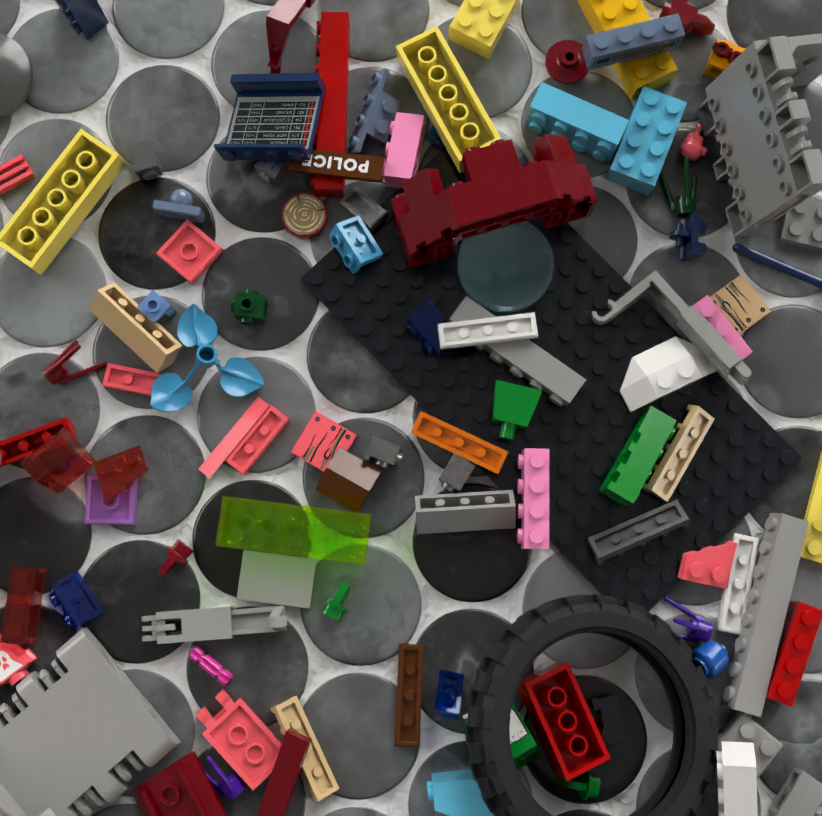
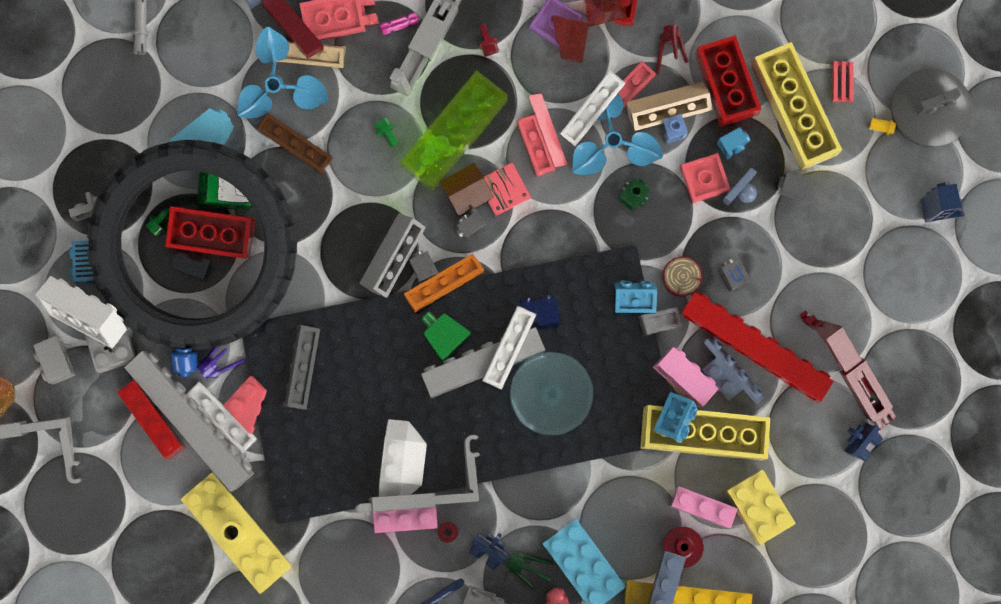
camera: 120 degrees right, 0 degrees up
panel [214,73,326,162] -> none
light grey tile [236,550,317,609] -> none
reddish brown tile [288,149,386,183] -> none
dark red brick [391,134,597,268] -> none
clear blue slope [433,669,464,720] -> none
bright pink brick [517,448,549,549] -> none
medium azure brick [525,82,629,163] -> none
green wedge [598,406,677,507] -> none
tan hinge [642,405,715,502] -> none
tan tile [710,274,771,335] -> none
none -> dark azure plant [237,27,328,118]
none -> dark red plate [438,522,458,543]
none -> white tile [560,70,625,146]
none -> dark azure bracket [654,392,698,443]
none -> bright pink brick [669,487,737,528]
none -> red brick [695,35,762,127]
none -> dark azure brick [717,128,750,160]
none -> yellow pin [869,117,896,135]

